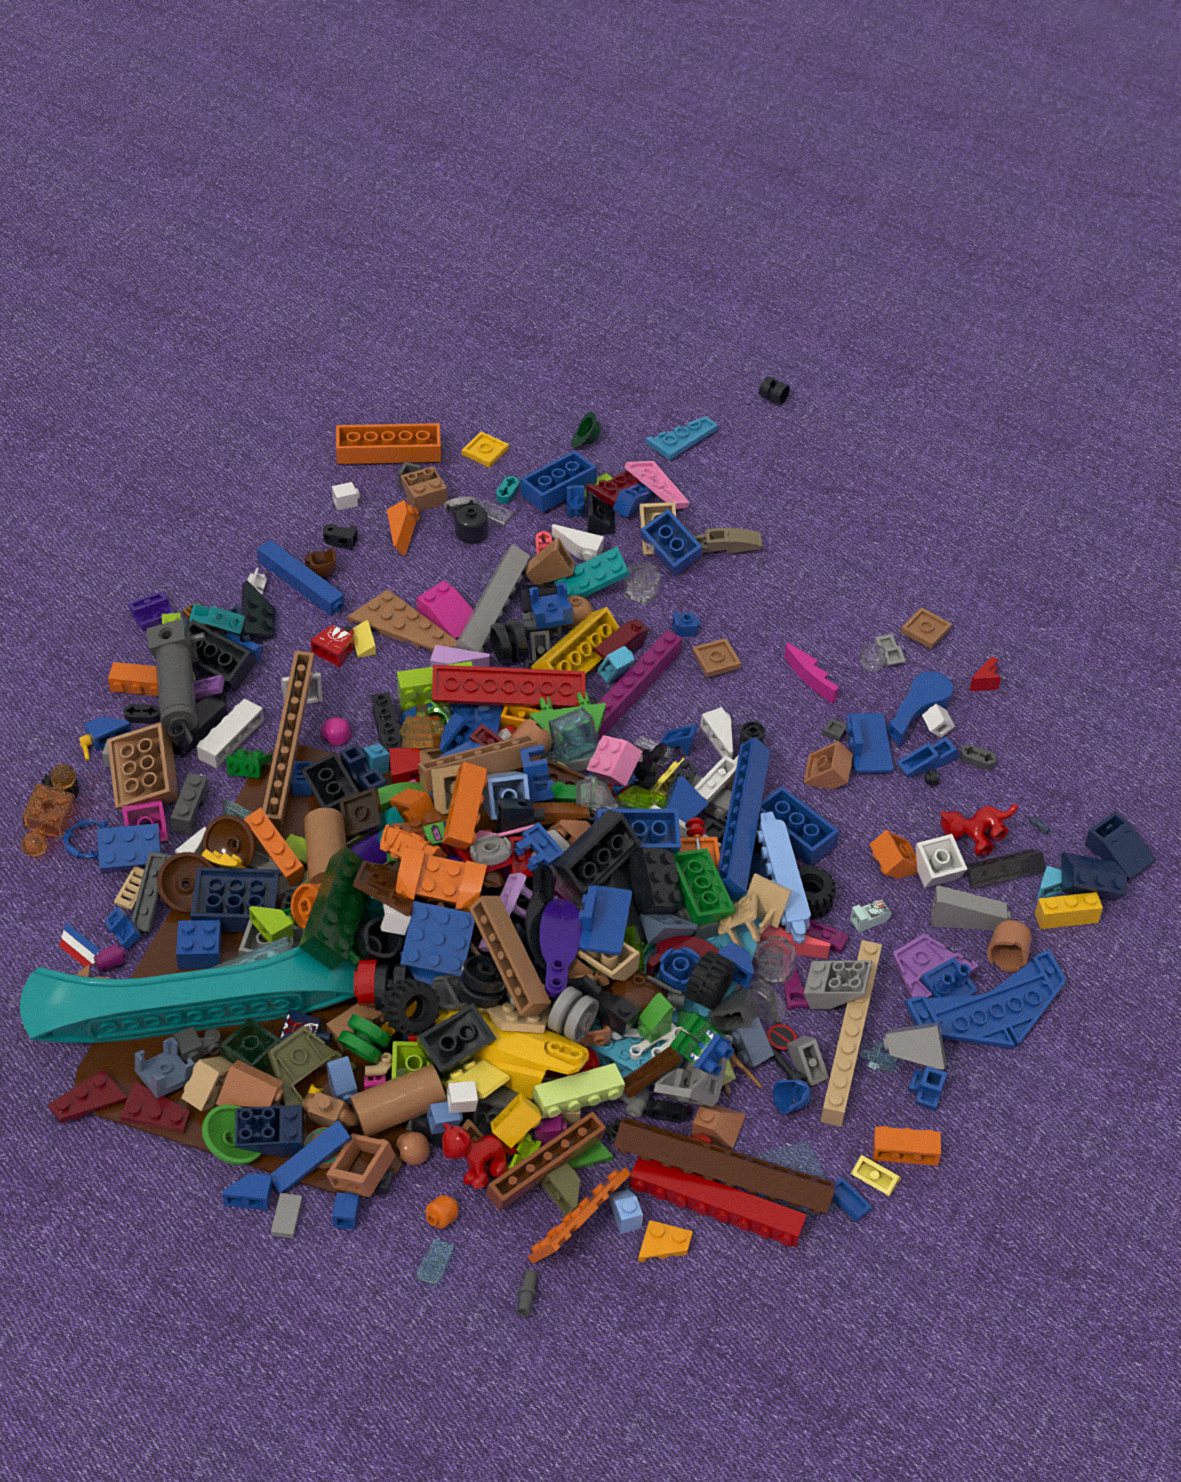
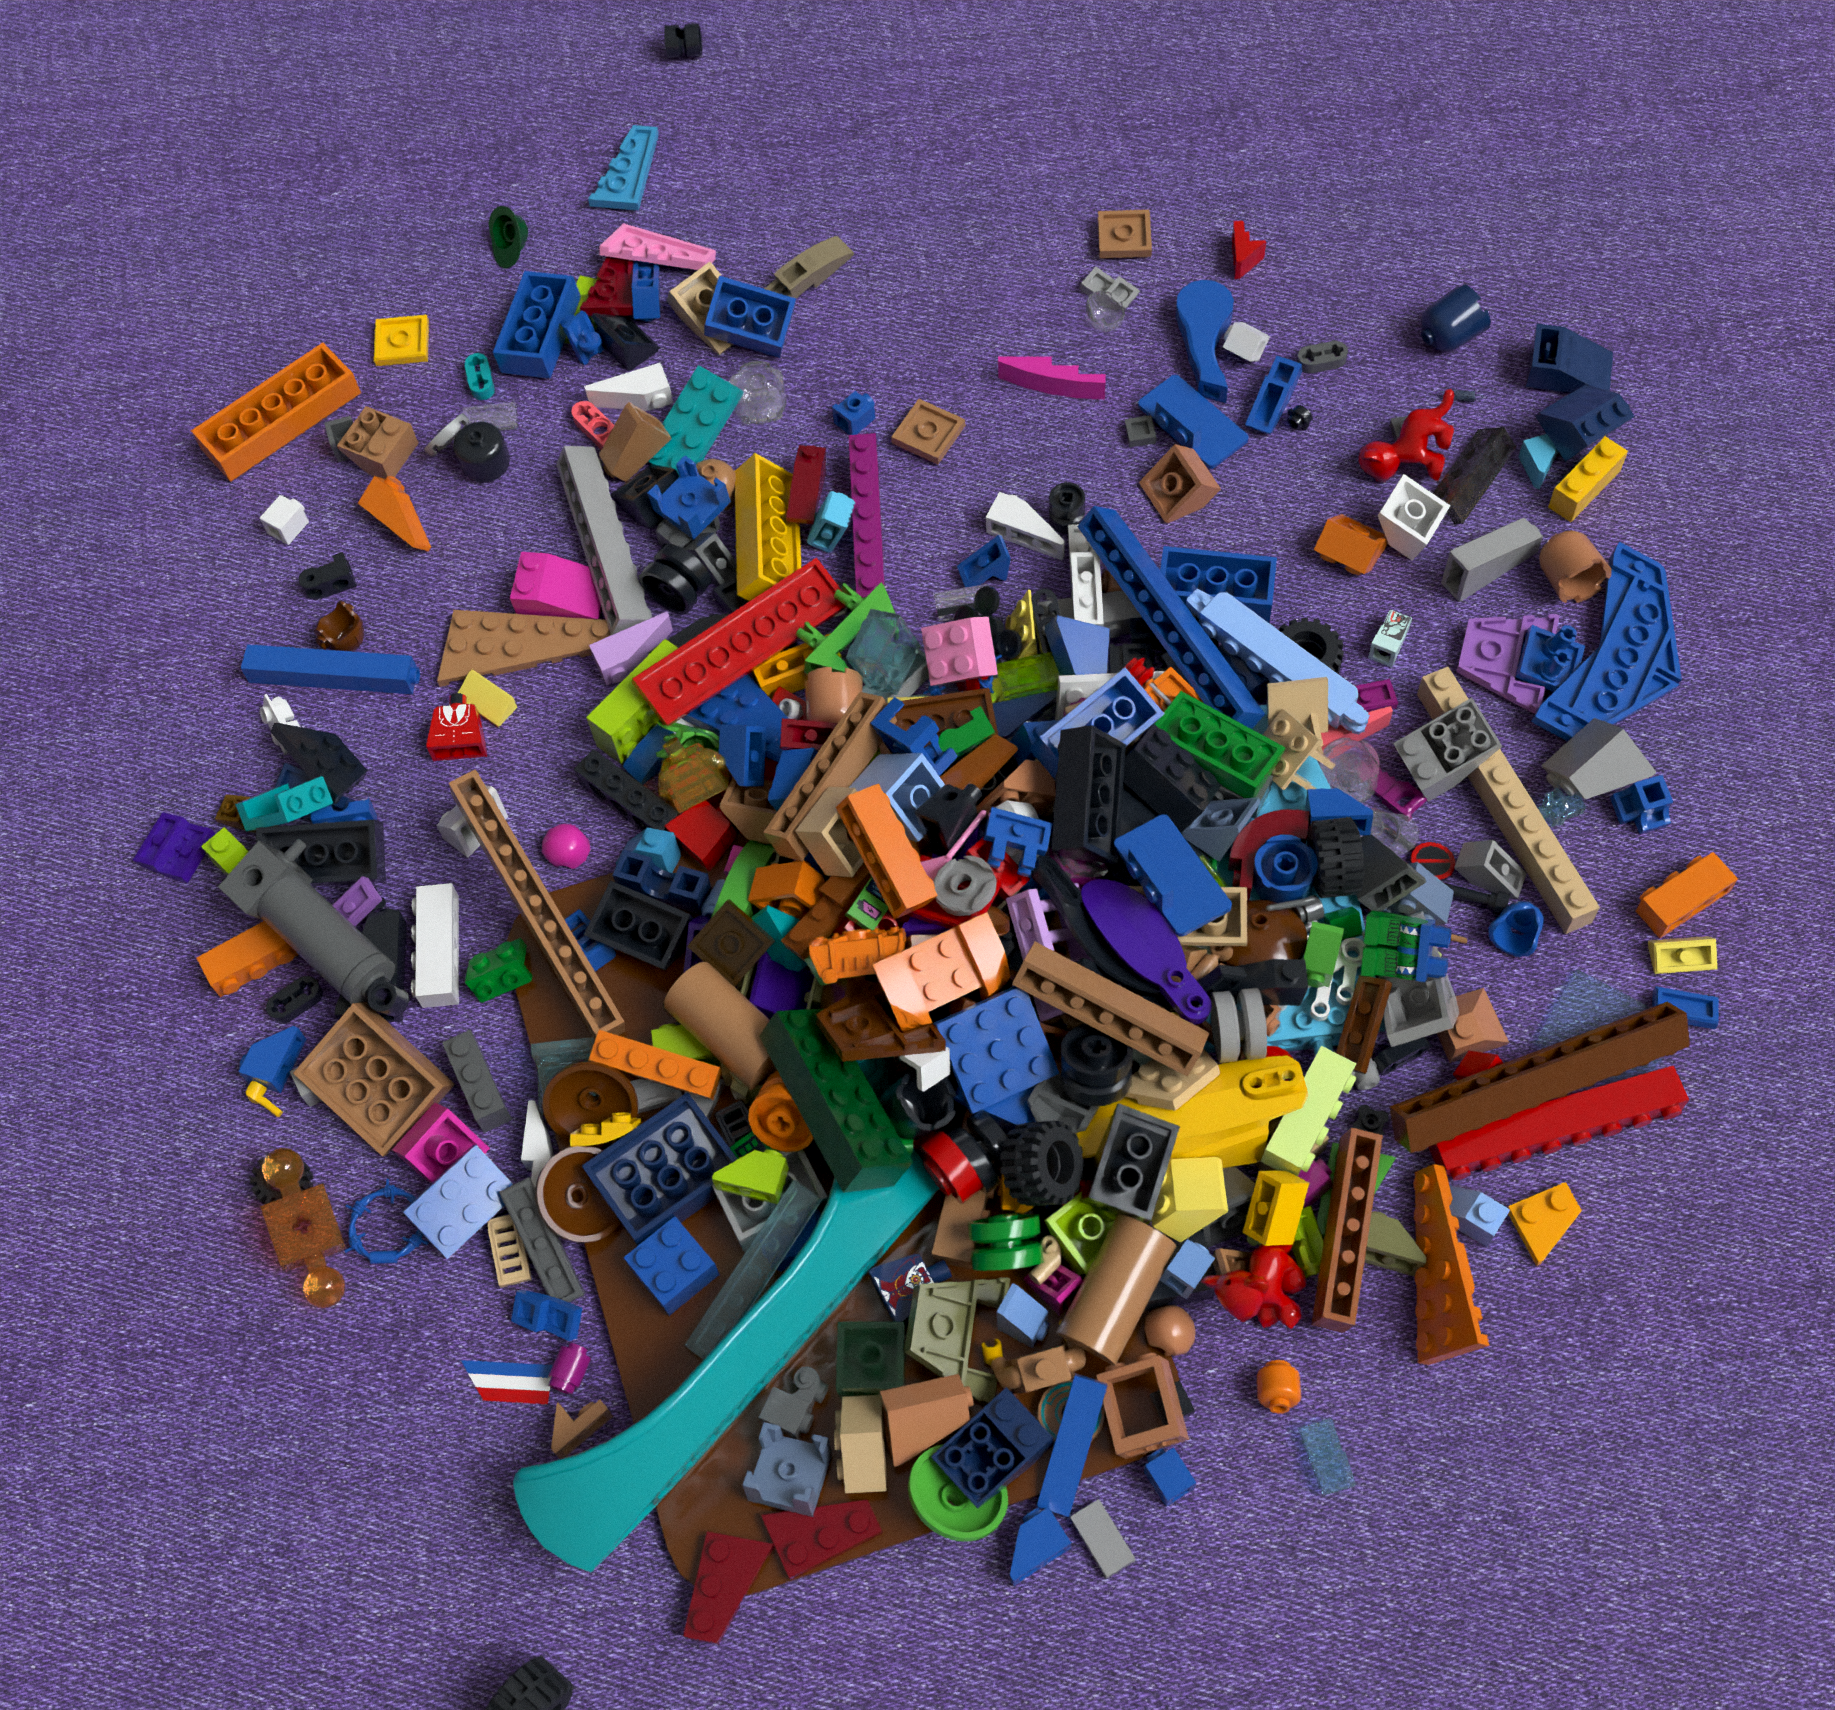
camera: 30 degrees left, 15 degrees up
white panel [446,1081,478,1113] -> none
dark grey pin [516,1270,538,1317] -> none
clear slope [576,776,618,811] -> none
none -> dark blue cylinder [1420,284,1491,352]

